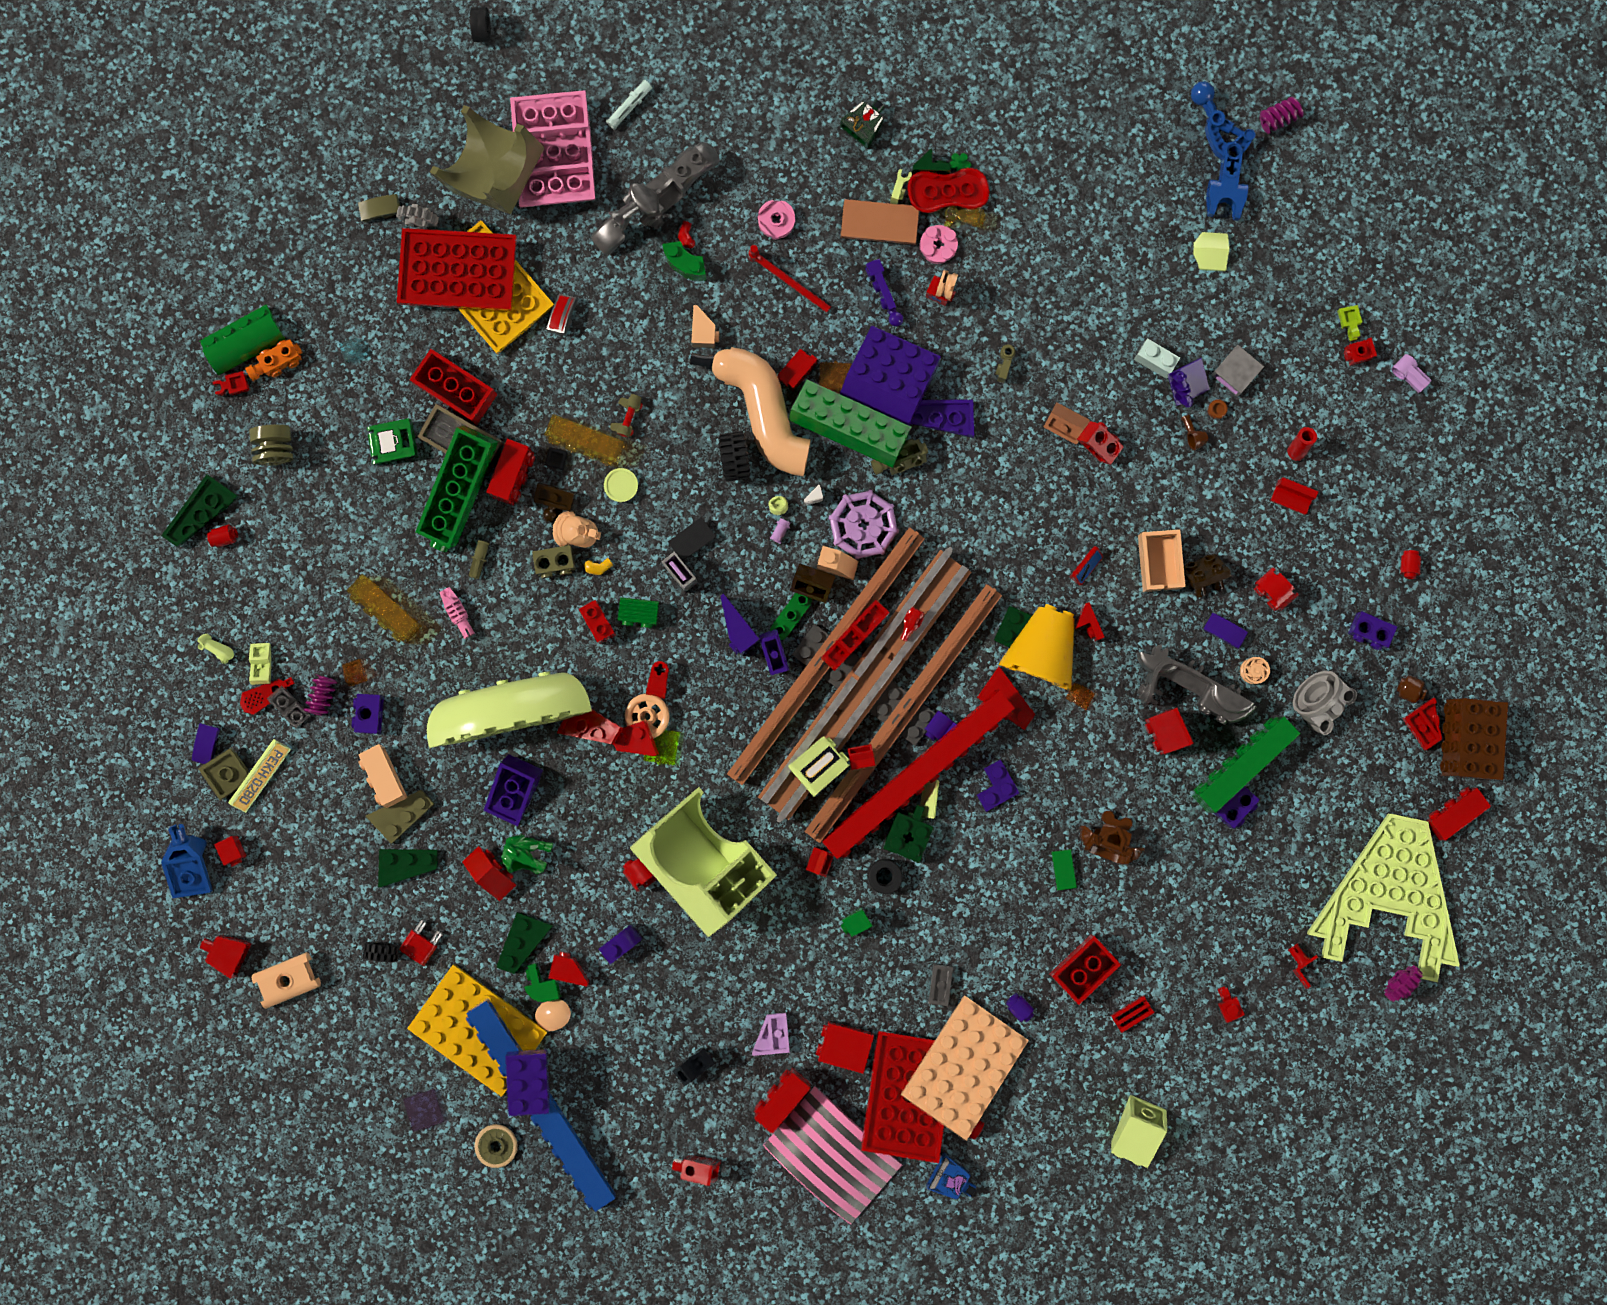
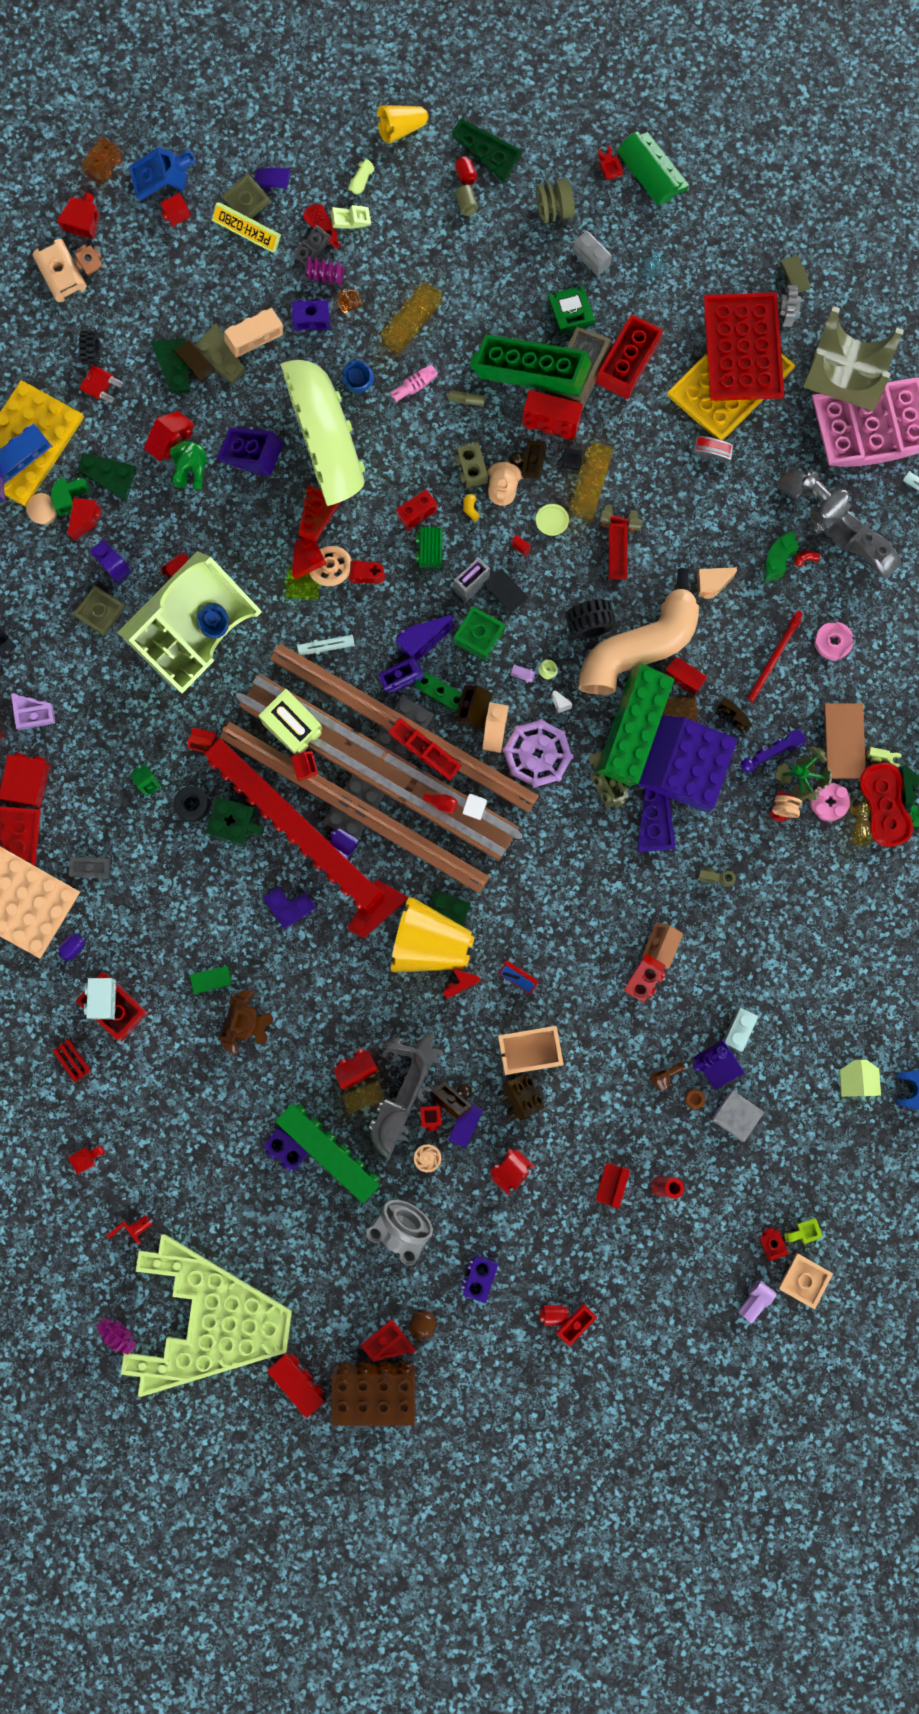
camera: 90 degrees right, 5 degrees down
orange brick [245,339,303,381] -> none
yellowish green slope [920,780,940,819] -> none
clear orange slope [1066,683,1095,710] -> none
none -> olive tile [73,585,126,636]
none -> nougat brick [74,245,103,276]
none -> clear orange brick [81,136,122,185]
none -> light aqua brick [84,978,116,1019]
none -> dark brown slope [175,340,215,383]
none -> blue hair [196,603,229,639]
none -> light aqua pin [297,634,355,656]
none -> blue hair [342,360,374,393]
none -> clear yellow plate [342,1081,385,1114]
none -> yellow cone [377,105,428,144]
none -> red brick [420,1106,442,1131]
none -> dark brown plate [430,1082,472,1120]
none -> green container [454,606,505,662]
none -> olive brick [455,185,478,216]
none -> white slope [462,794,487,820]
none -> red tile [512,534,531,556]
none -> red slope [555,1303,598,1347]
none -> light grey brick [573,231,612,276]
none -> red plate [609,523,628,580]
none -> dark brown slope [718,697,752,732]
none -> olive plant [774,746,832,801]
none -> light nougat plate [778,1253,833,1309]

